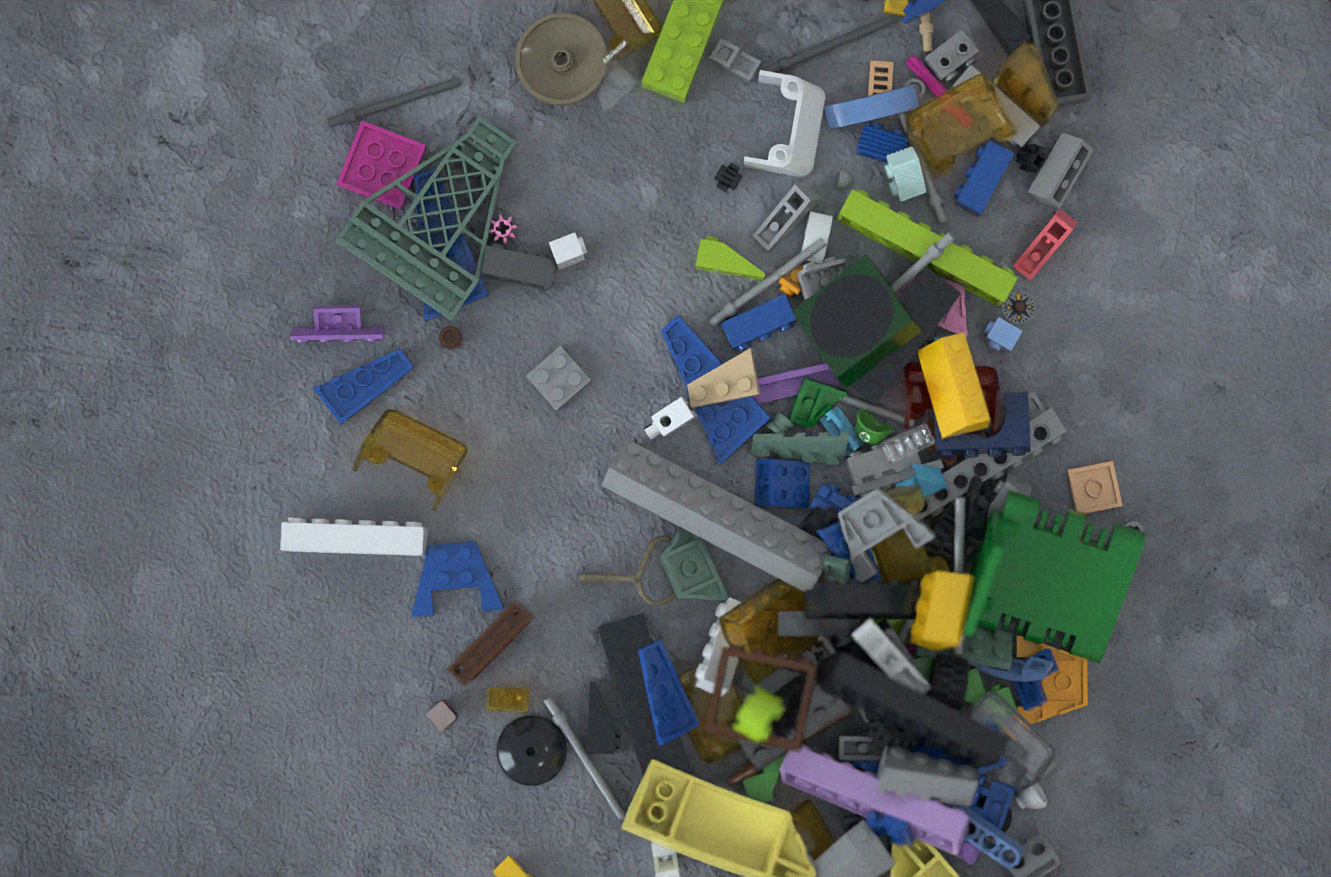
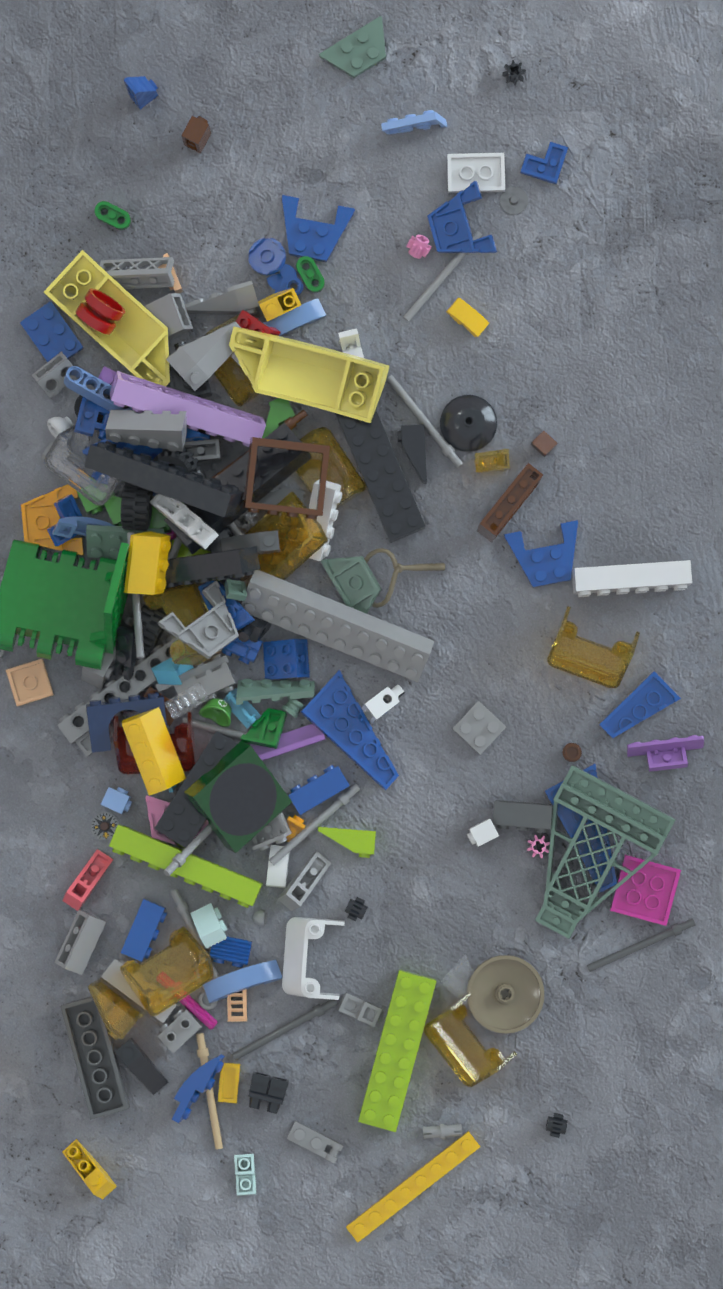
camera: 175 degrees right, 0 degrees up
blue wing [638,639,700,746] -> none
tan wing [687,348,760,408] -> none
lime brick [733,686,785,743] -> none
blue plate [866,811,915,847] -> none
black gear [1016,143,1045,173] -> none

